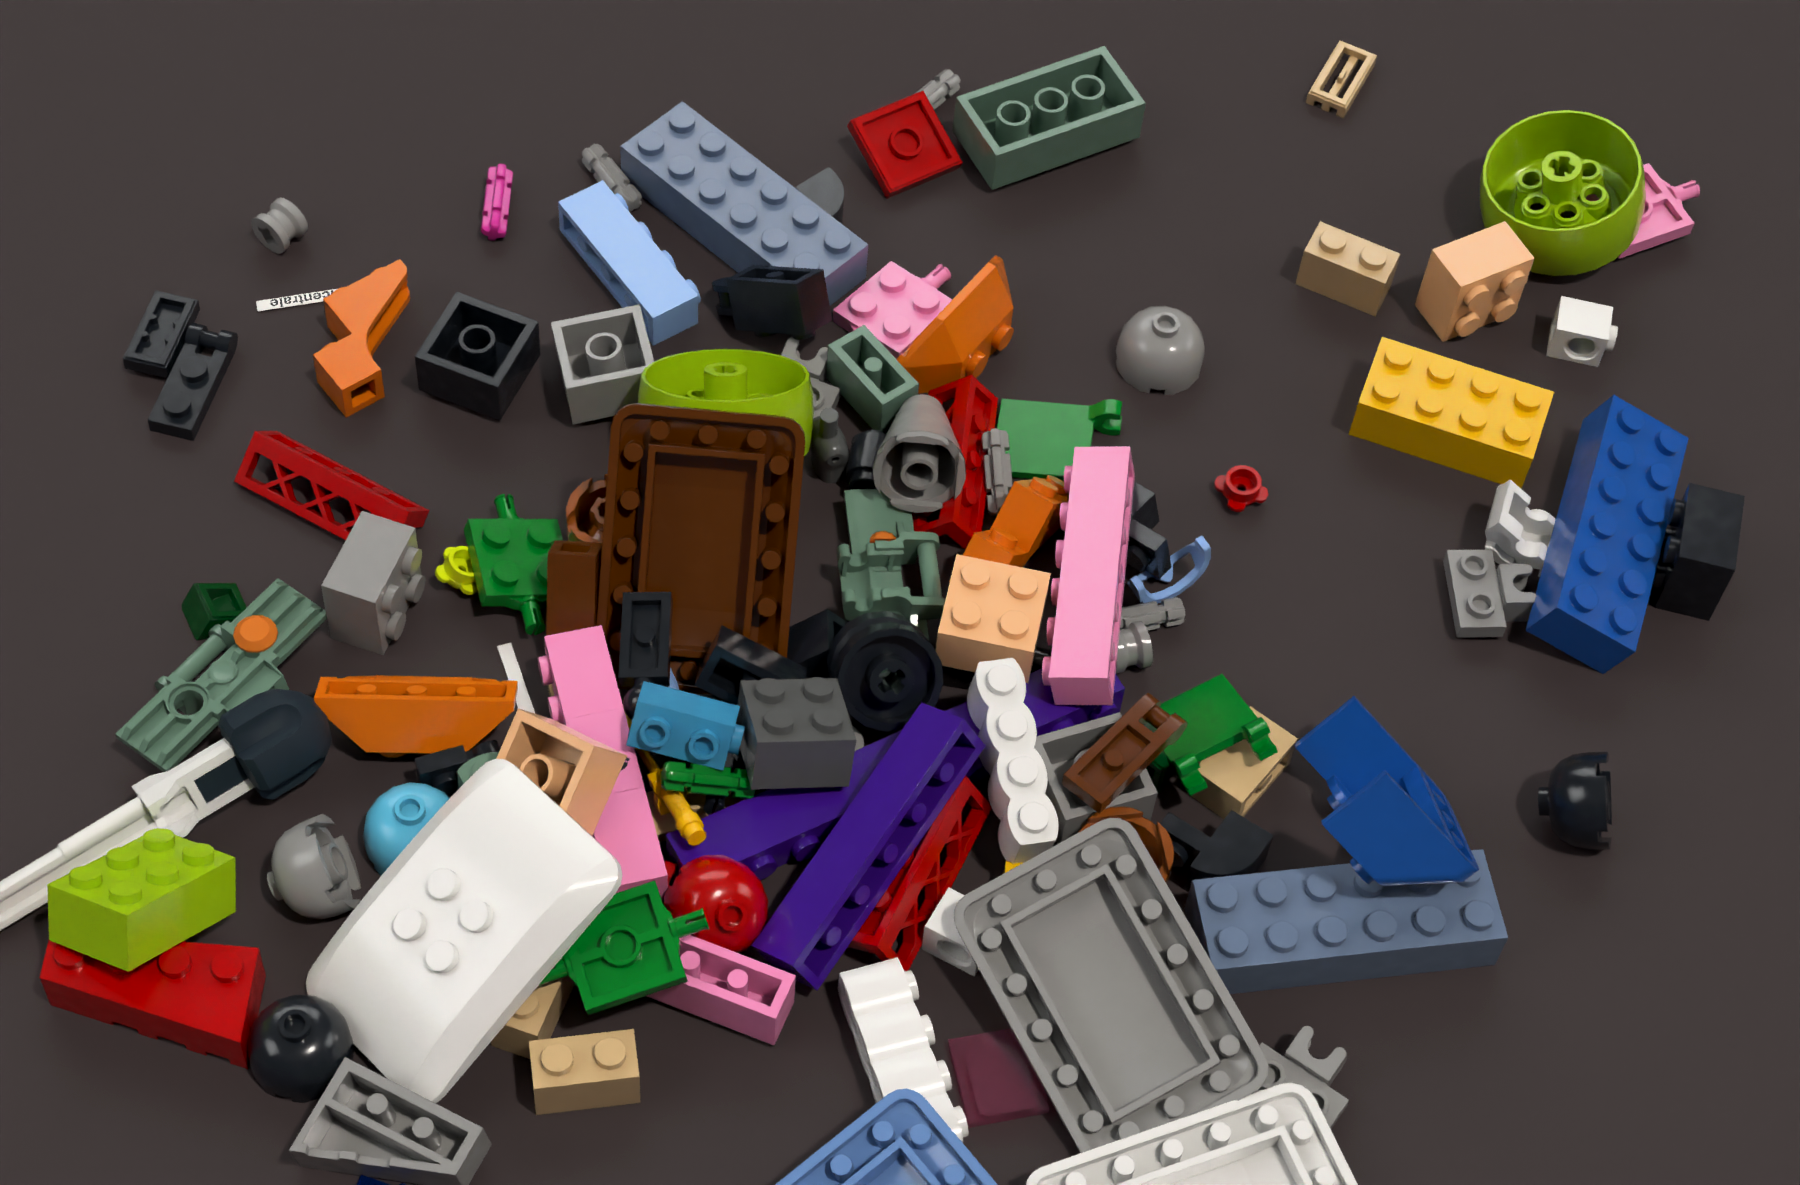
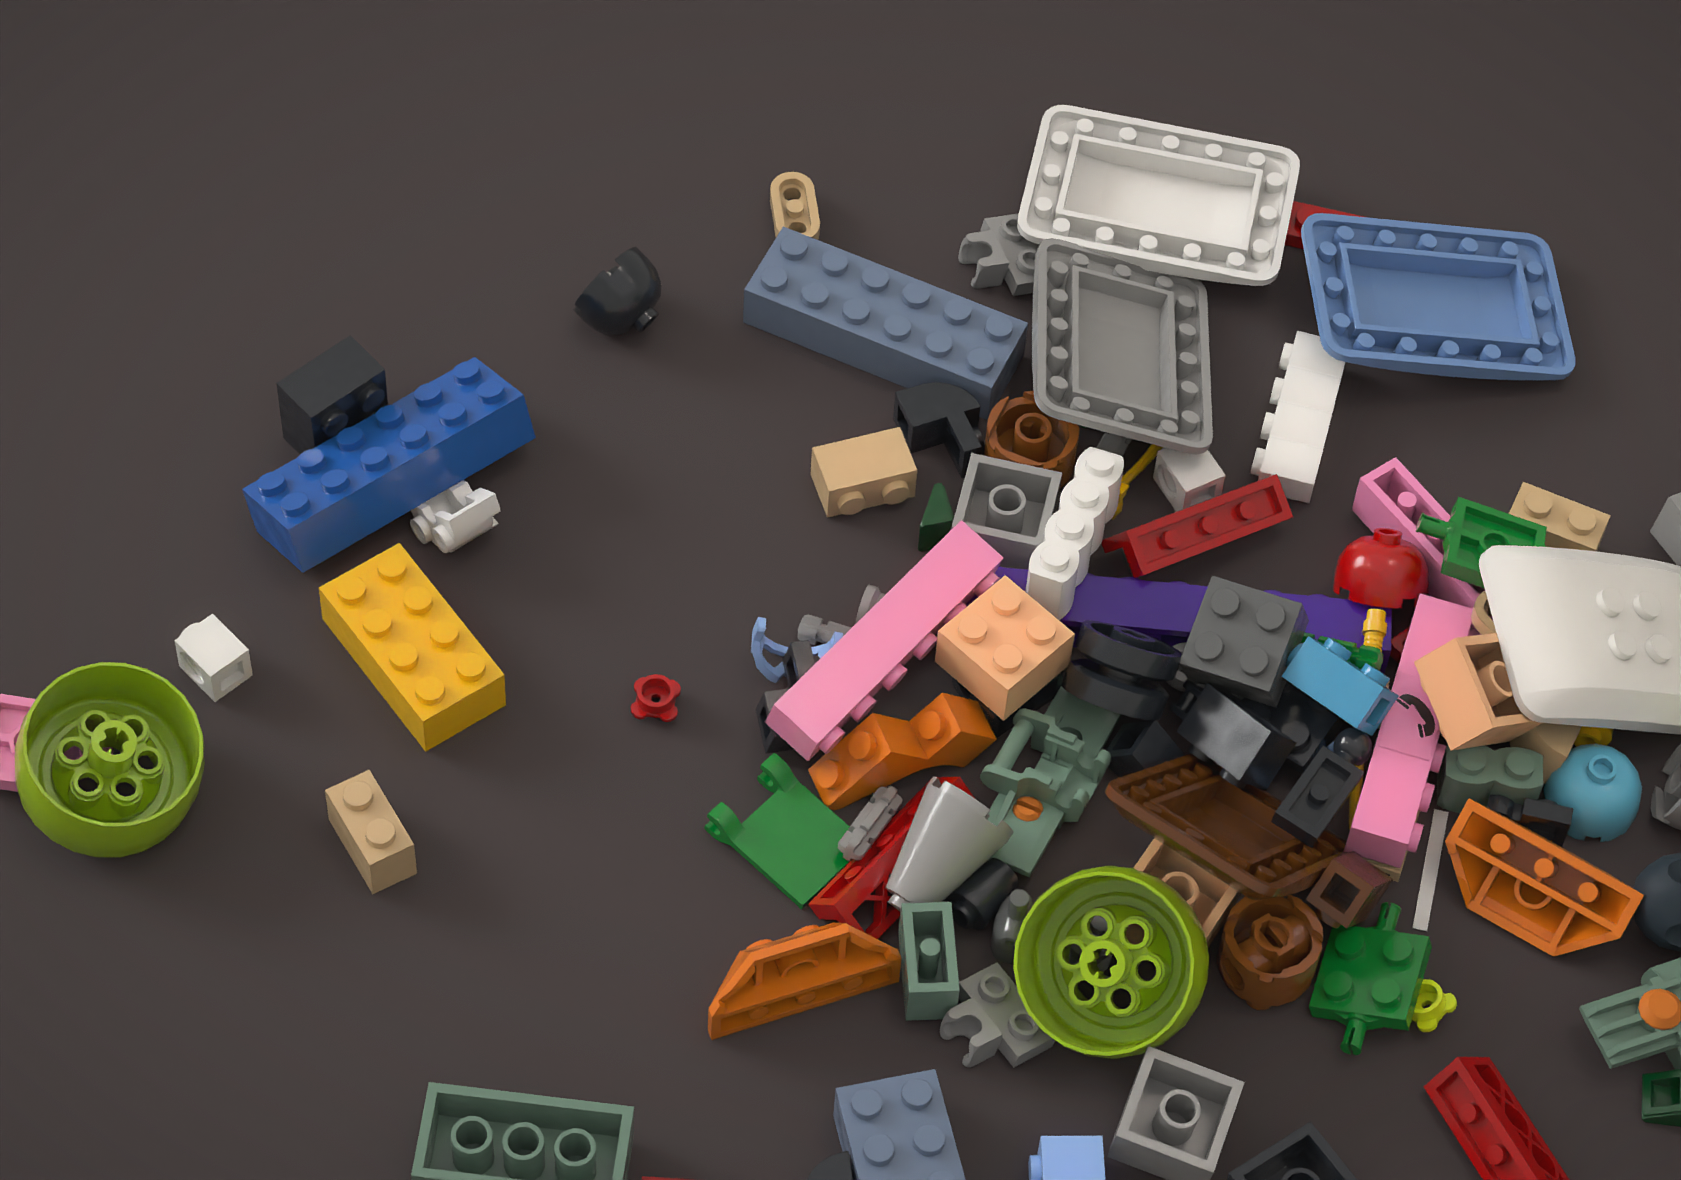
camera: 145 degrees left, 0 degrees up
light grey brick [321,511,426,655] -> none
black brick [712,265,832,340] -> none
dark purple brick [751,702,986,991] -> none
bright pink plate [833,261,952,359] -> none
clear pink piece [947,1028,1050,1128] -> none
reddish brown plate [1061,693,1188,814] -> none
light grey cylinder [1116,306,1205,395] -> none
green flag [1155,674,1278,796] -> none
blue windscreen [1294,696,1479,886] -> none
tan tile [1306,40,1377,118] -> none
light nougat brick [1415,221,1535,342] -> none
light grey plate [1443,550,1536,638] -> none
none -> tan plate [770,172,820,240]

